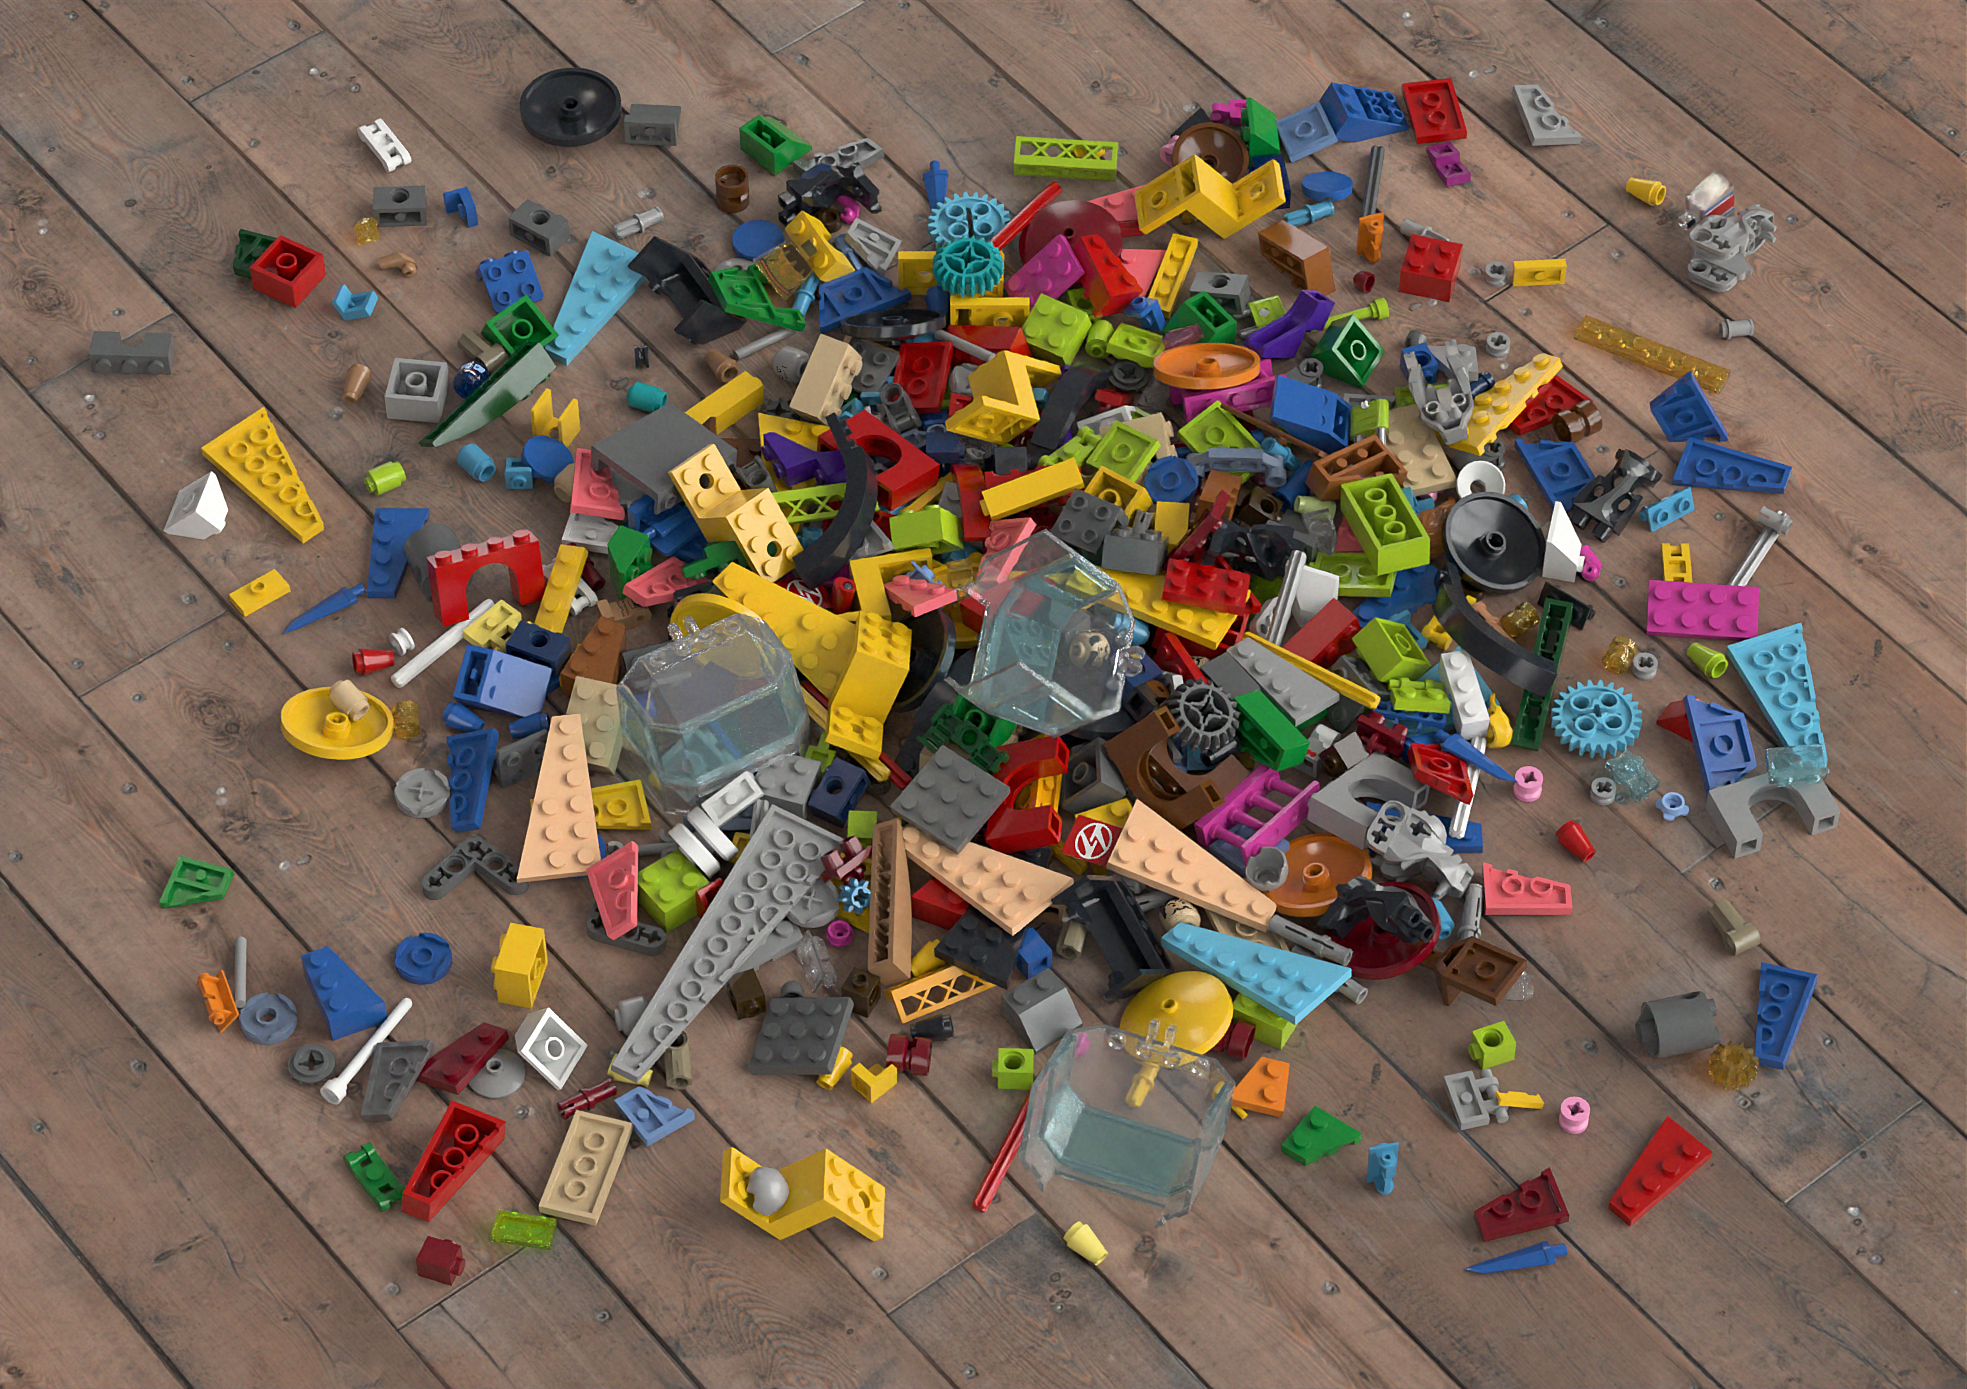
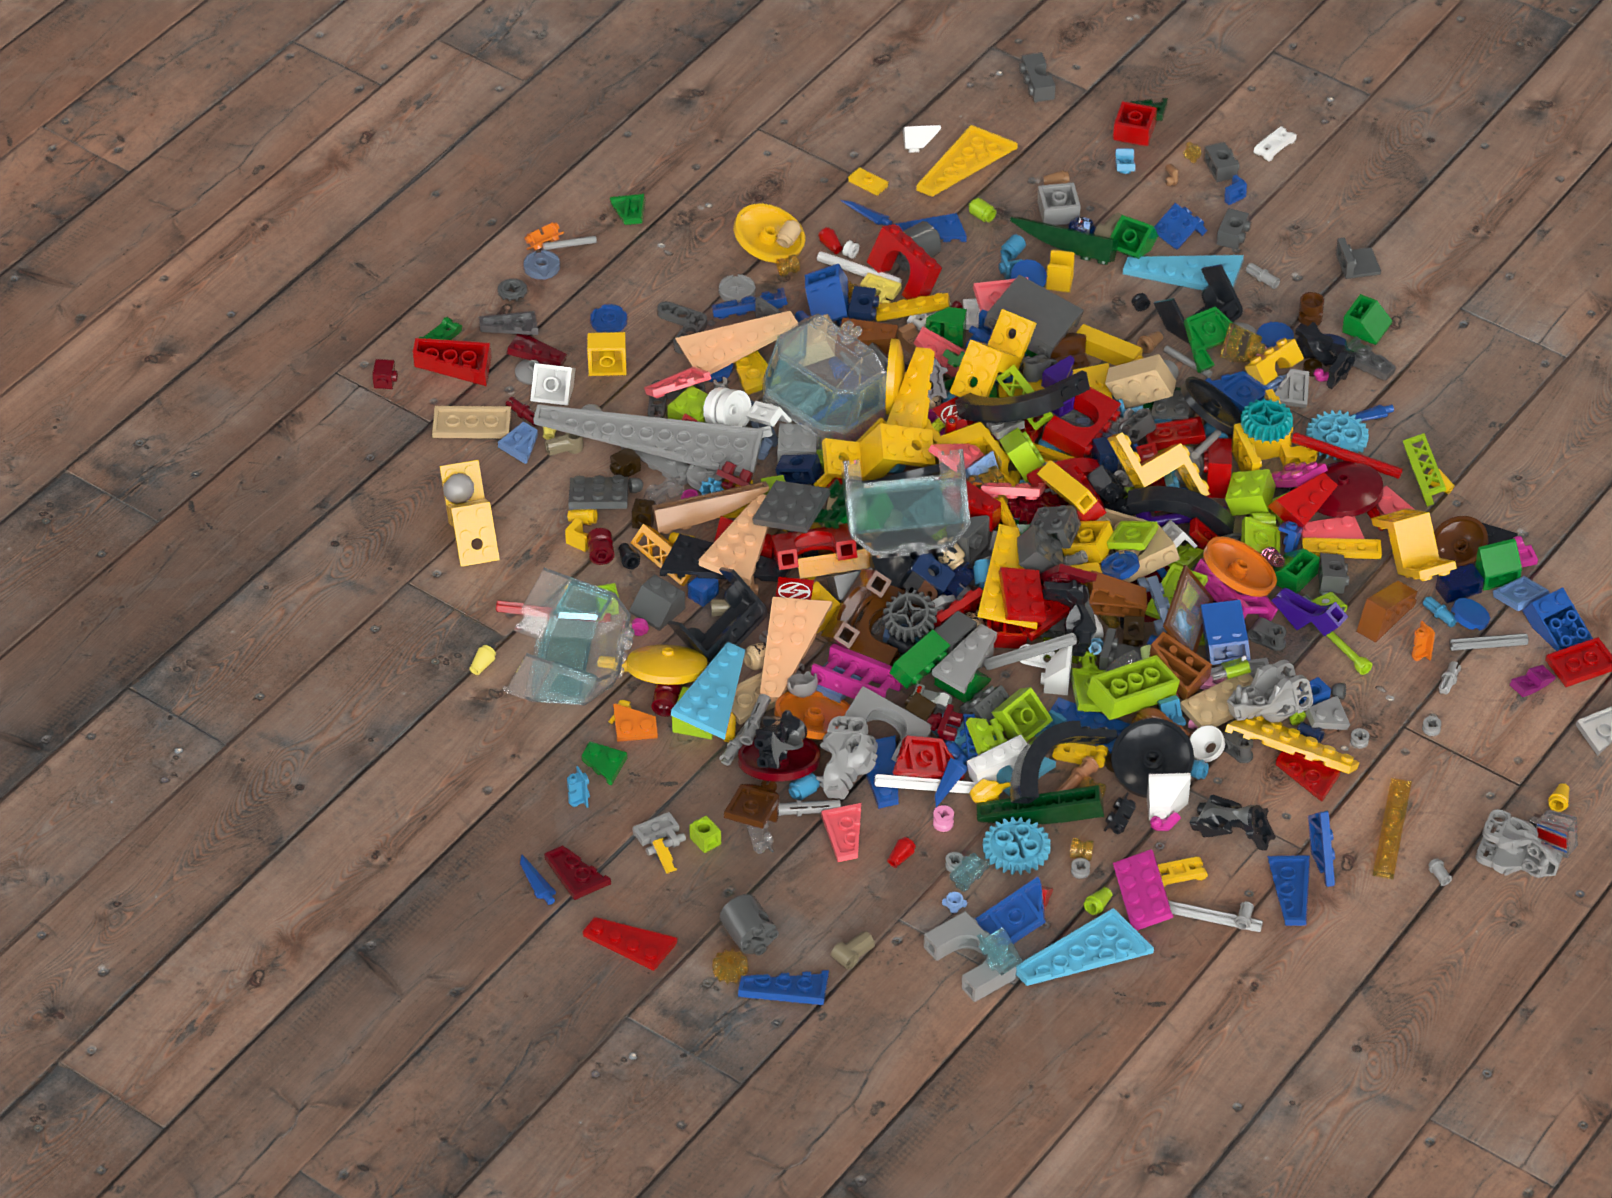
camera: 75 degrees right, 5 degrees down
blue wedge [301,946,387,1041] -> none
white piece [320,998,412,1105] -> none
blue cone [441,701,485,733] -> none
clear neon green plate [491,1210,557,1250] -> none
black dish [520,67,622,147] -> none
teal brick [626,381,668,413] -> none
dark azure axle [791,273,820,318] -> none
lime plate [1037,426,1103,467] -> none
yellow axle [1241,631,1380,710] -> none
red wedge [1282,598,1362,669] -> none
green slope [1310,314,1385,388] -> none
dark red hinge [1353,271,1375,293] -> none
red brick [1399,234,1463,302] -> none
yellow plate [1512,259,1567,287] -> none
blue wing [1514,438,1596,514] -> none
reddish brown wheel [1552,400,1603,443] -> none
bright pink wheel [1559,1096,1590,1134] -> none
dark azure hinge [1638,486,1695,532] -> none

